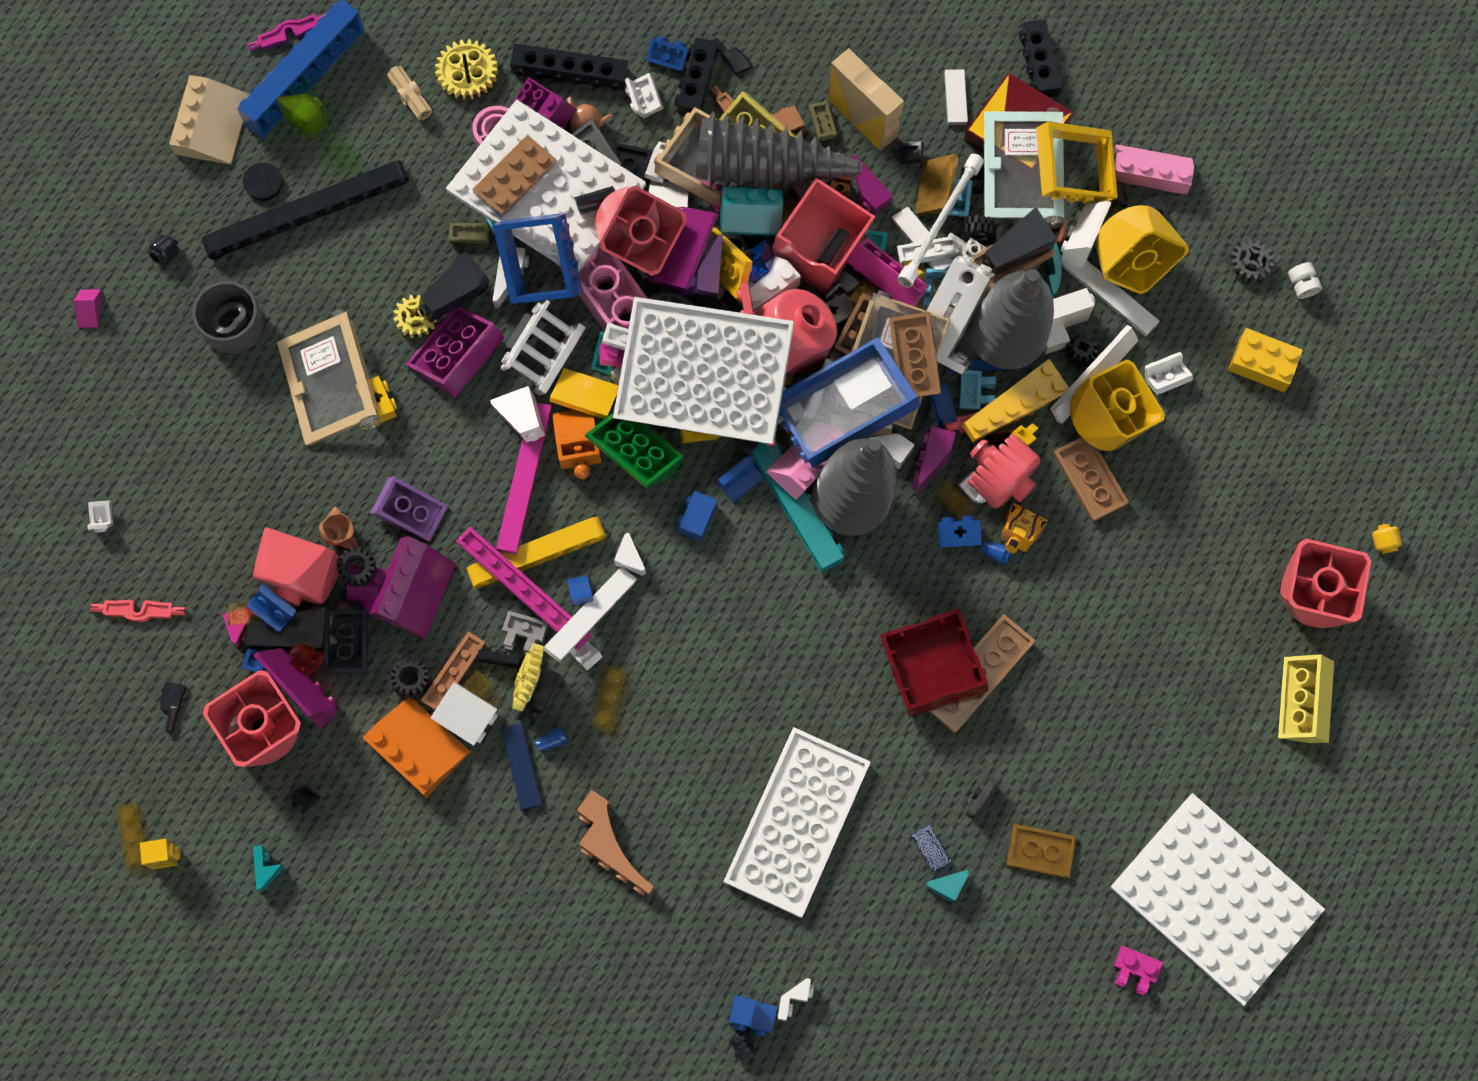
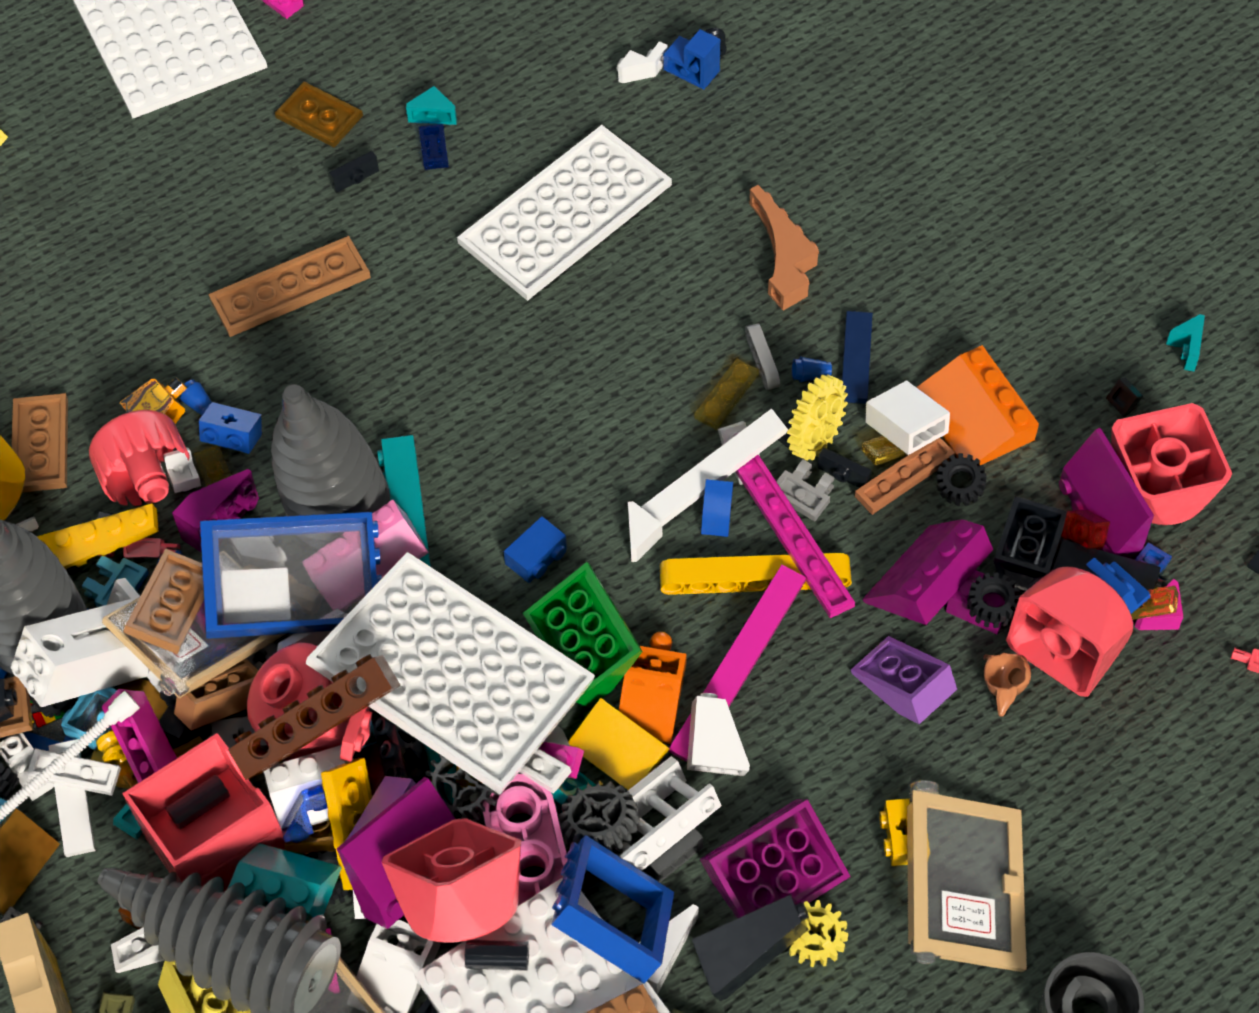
camera: 155 degrees left, 15 degrees down
blue panel [718,455,764,502] -> none
magenta slope [851,154,893,216] -> none
dark red tile [880,608,988,718] -> none
yellow plate [1009,423,1038,447] -> none
none -> reddish brown brick [228,654,401,780]
none -> dark grey gear [559,780,640,852]
none -> light grey beam [745,323,780,390]

